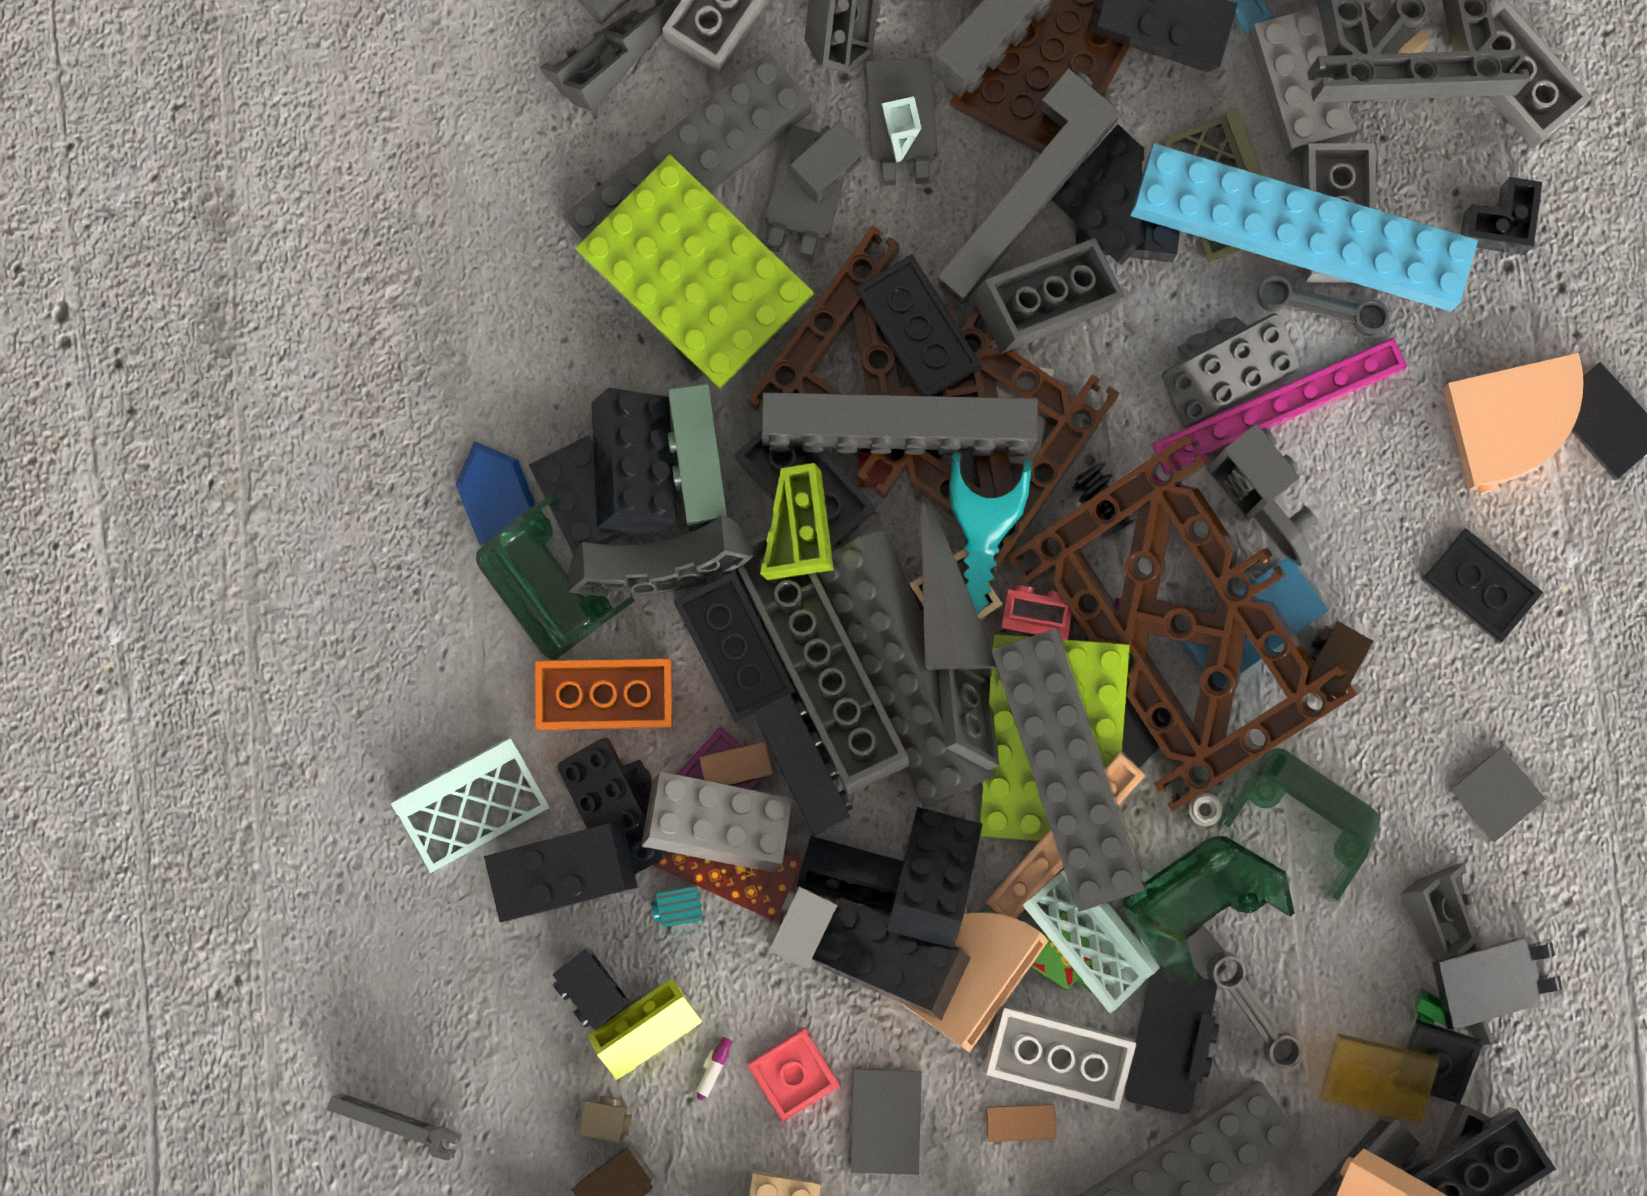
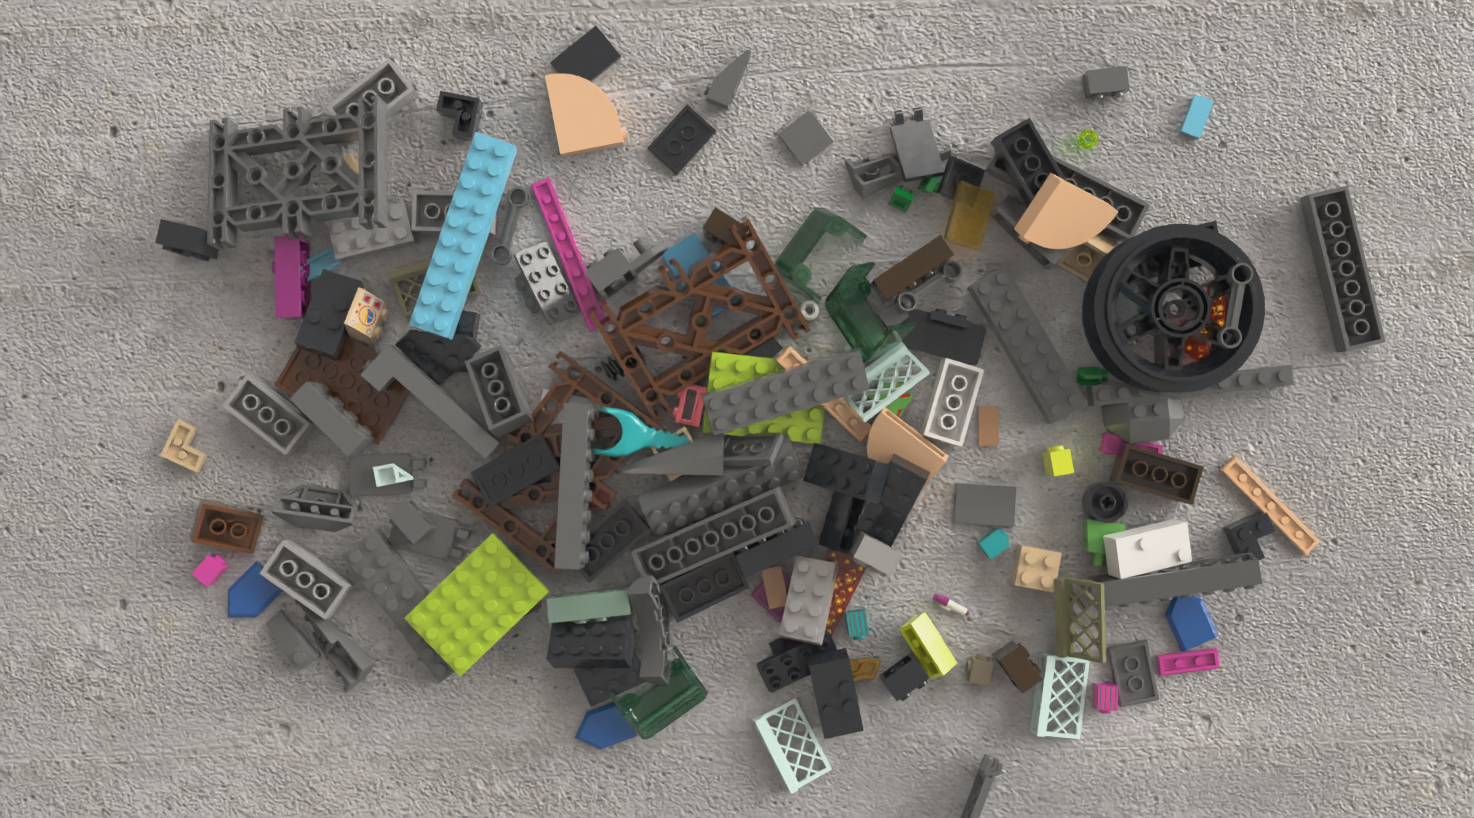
camera: 85 degrees left, 5 degrees up
orange brick [535,659,673,731] -> none
coral tile [747,1028,840,1123] -> none
lime wedge [760,463,834,580] -> none
none -> tan slope [344,287,388,345]
none -> dark grey slope [704,50,751,111]
none -> pearl gold tile [850,657,881,682]
none -> dark brown brick [870,235,954,303]
none -> green tile [888,185,915,213]
none -> teal brick [976,528,1010,560]

